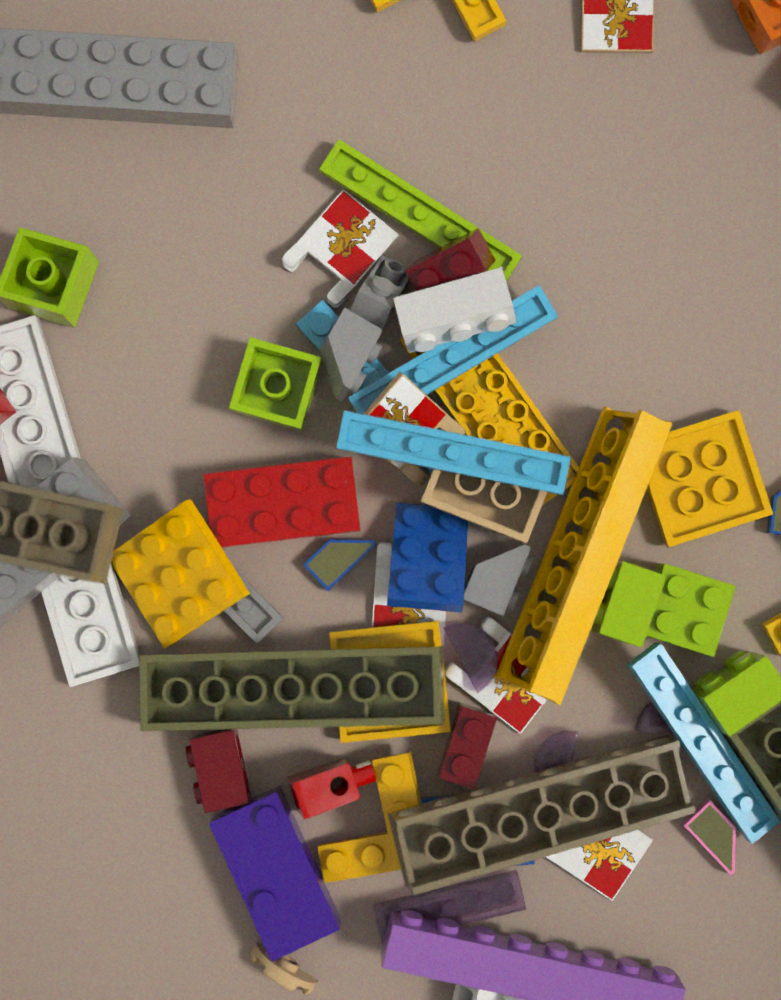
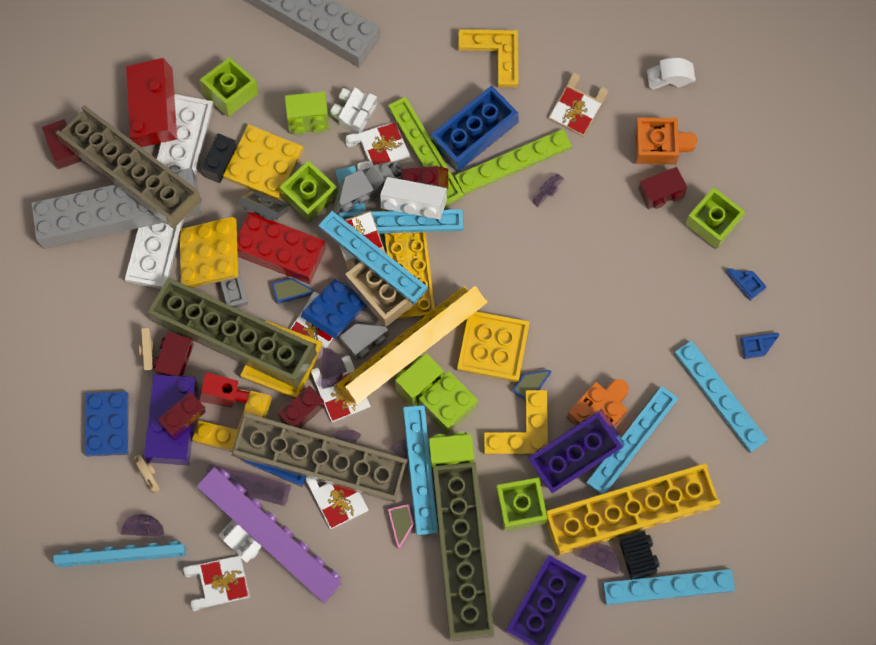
camera: 30 degrees right, 15 degrees down
none -> blue plate [85,392,129,457]
none -> tan plate [139,328,154,370]
none -> dark red brick [158,392,206,440]
none -> black brick [201,134,237,183]
none -> yellow plate [223,124,304,200]
none -> dark grey plate [238,189,290,220]
none -> lime brick [285,91,329,135]
none -> white hips [330,88,377,134]
none -> blue brick [431,85,519,172]
none -> lime plate [455,129,572,195]
none -> clear purple plate [533,174,564,207]

